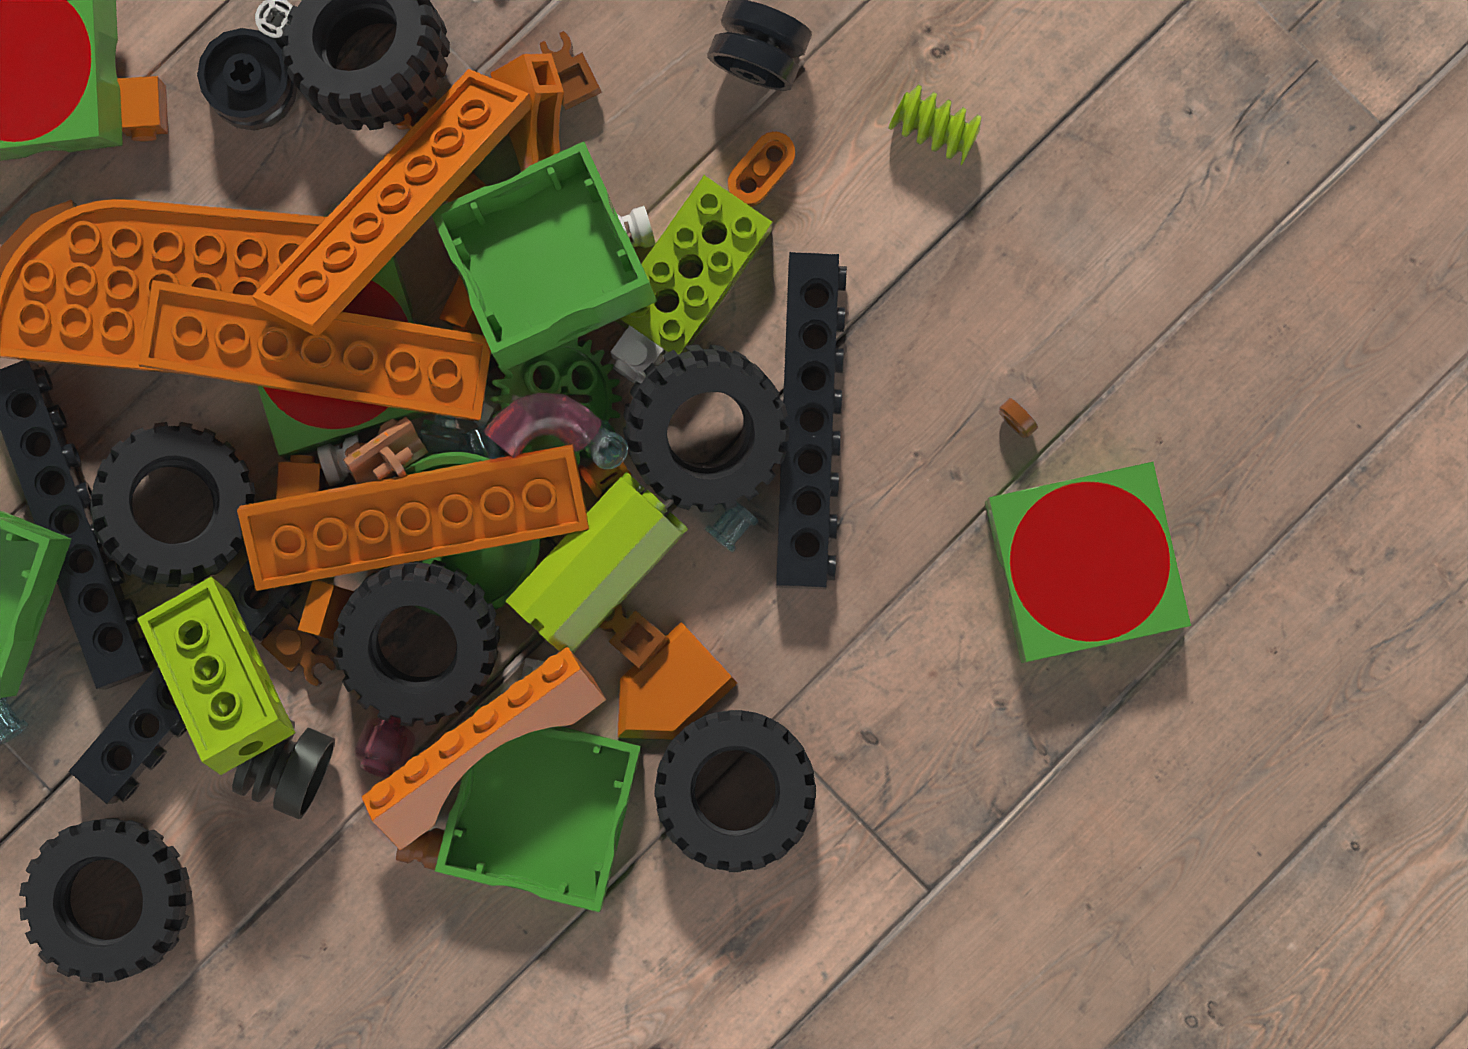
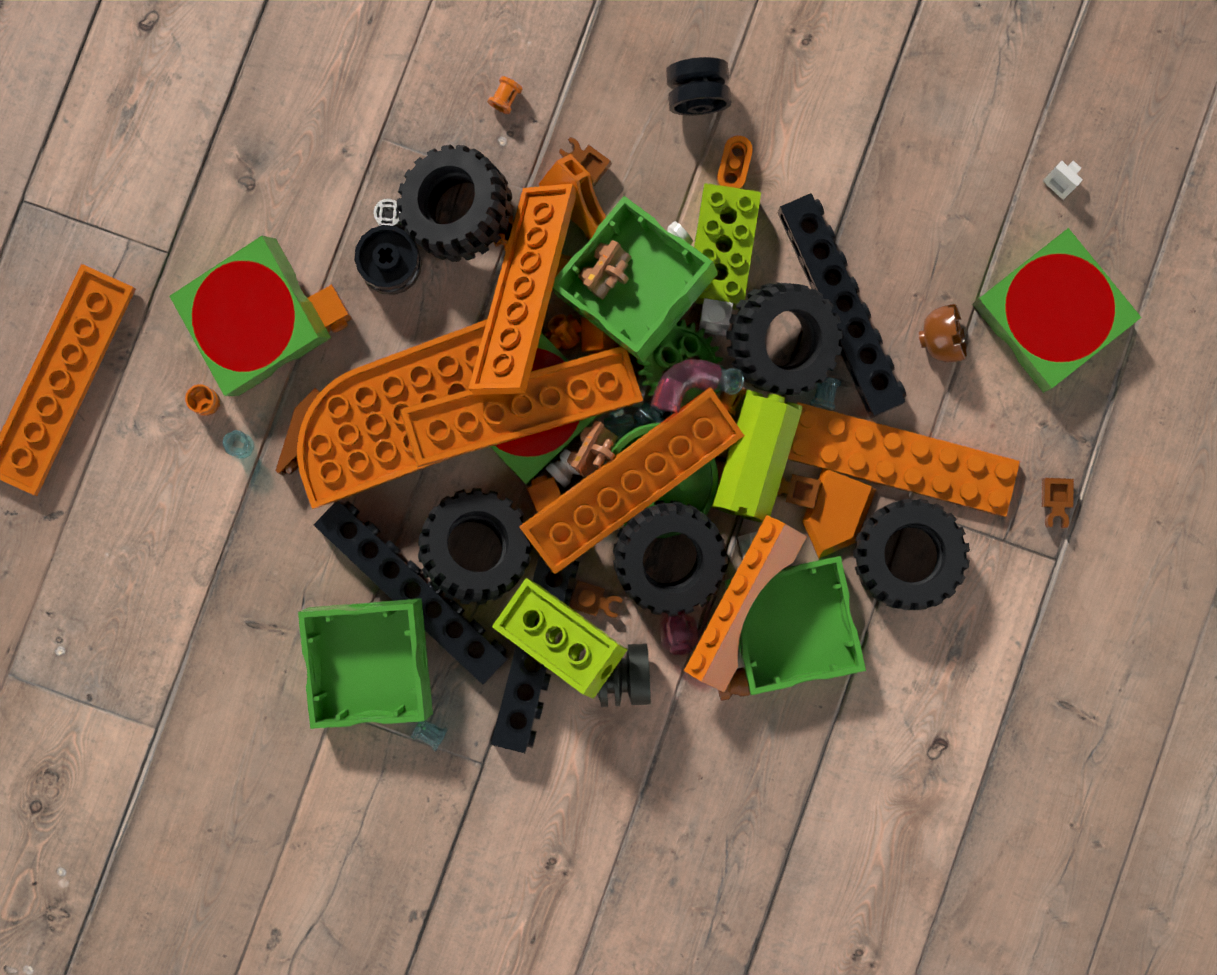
camera: 30 degrees left, 0 degrees up
black tyre [19,818,192,983] -> none
orange piece [298,580,354,640] -> none
lime piece [888,84,981,166] -> none
dark orange tile [999,398,1038,438] -> none
none -> orange gear [545,314,581,350]
none -> nougat hips [578,240,631,300]
none -> orange plate [787,402,1020,517]
none -> dark orange cylinder [919,303,967,363]
none -> dark orange plate [1042,478,1074,528]
none -> white tile [1043,161,1083,200]

